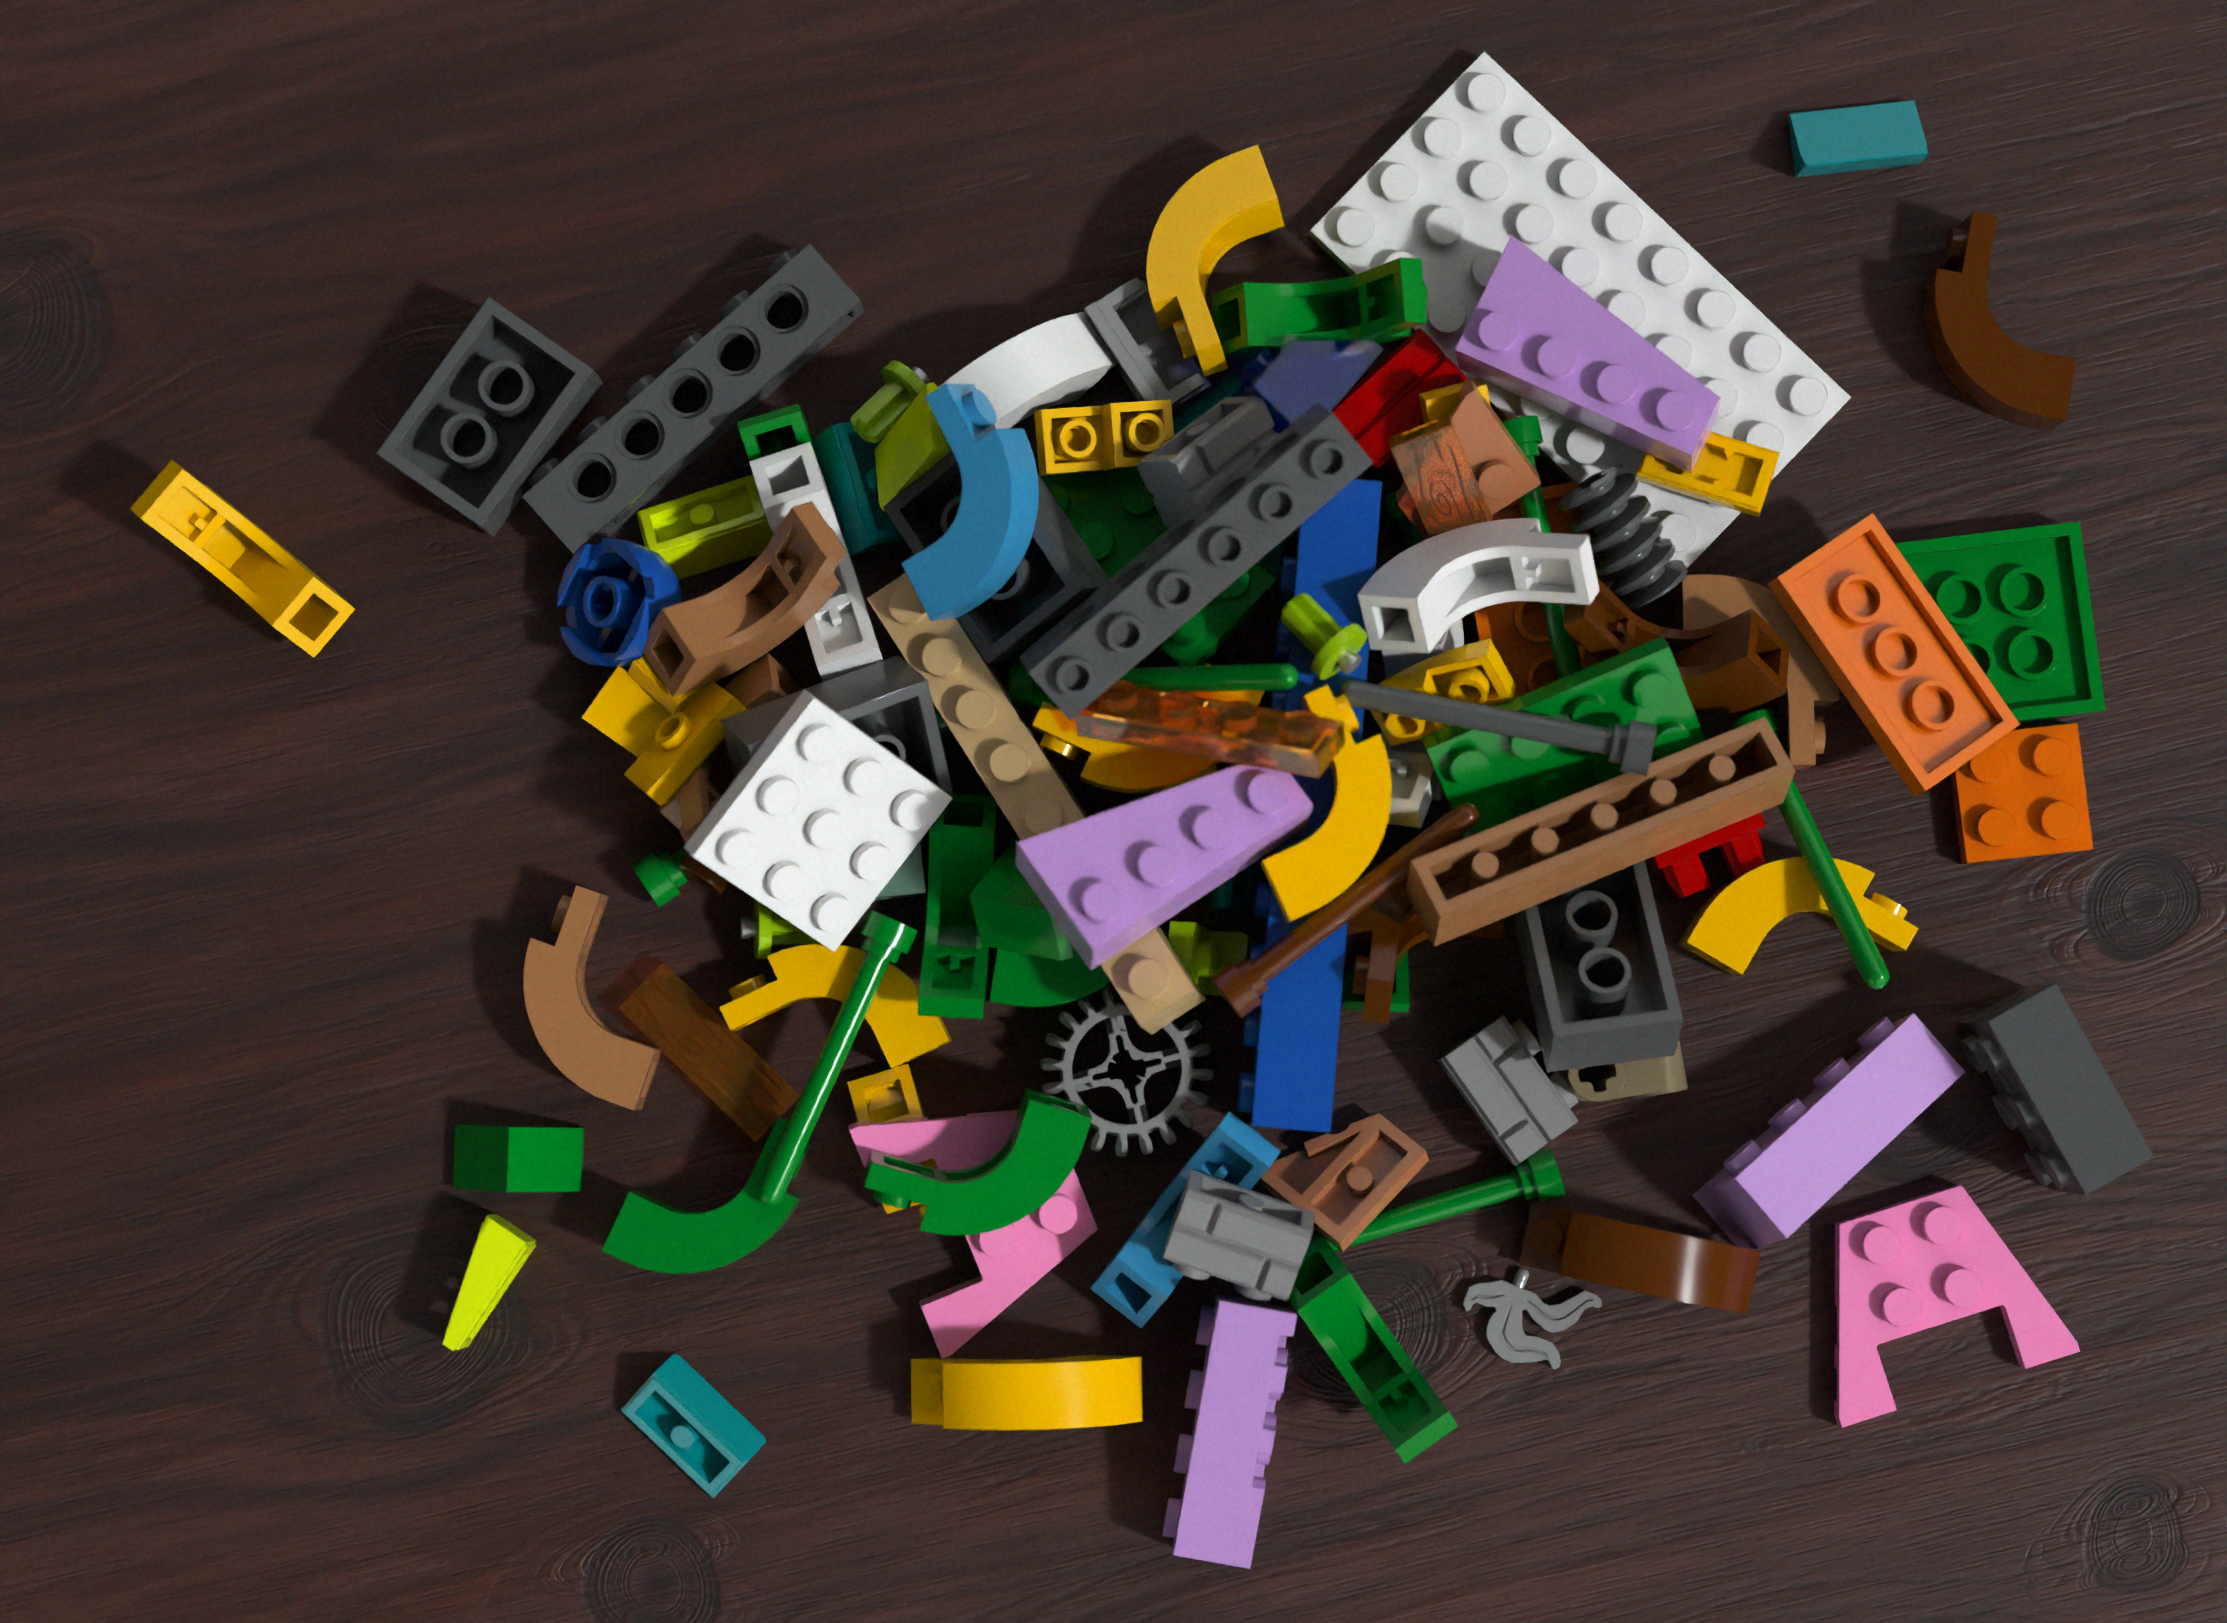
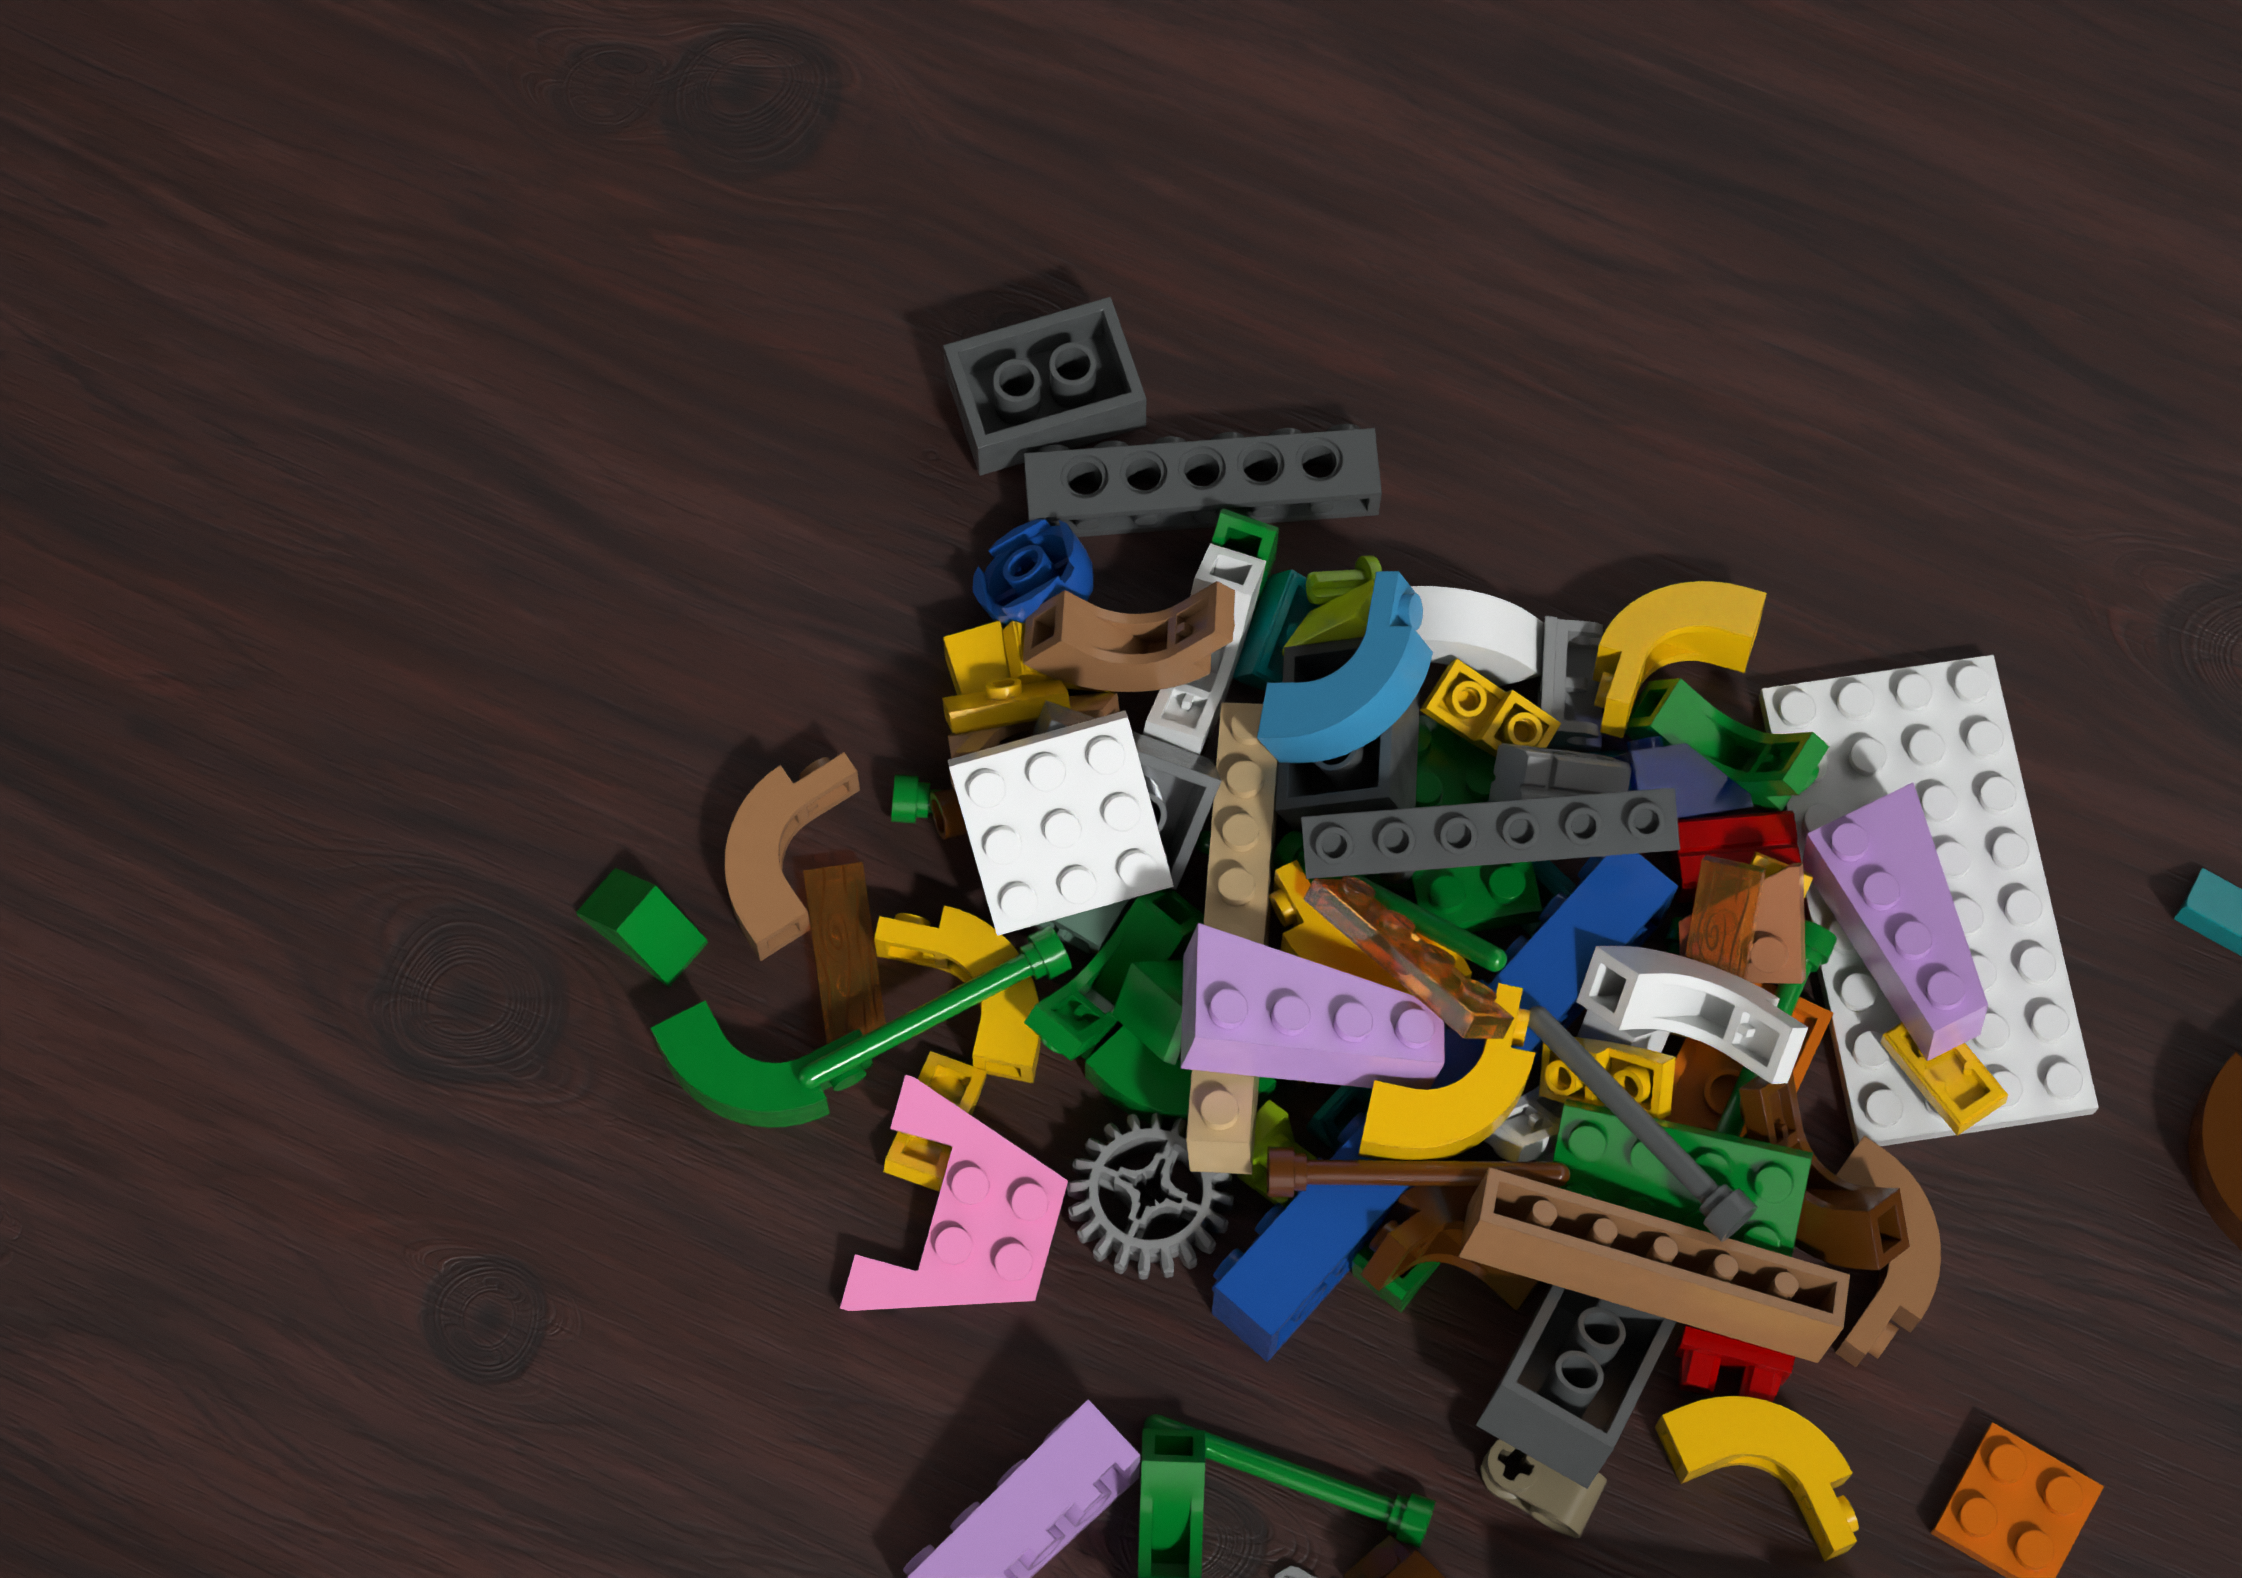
camera: 35 degrees right, 15 degrees down
yellow arch [130,460,355,658] -> none
neon yellow slope [443,1214,537,1351] -> none
teal slope [621,1354,766,1498] -> none
neon yellow slope [636,474,774,580] -> none
lime piece [740,898,821,959] -> none
green arch [863,1088,1092,1236] -> none
yellow arch [911,1354,1143,1430] -> none
dark azure arch [1090,1111,1281,1328] -> none
light grey brick [1162,1170,1315,1301] -> none
nougat wing [1258,1113,1429,1253] -> none
lime piece [1281,593,1367,680] -> none
light grey brick [1437,1015,1579,1166] -> none
dark grey piece [1557,465,1688,609] -> none
green piece [1727,709,1889,989] -> none
orange plate [1767,513,2020,797] -> none
green plate [1894,521,2106,722] -> none

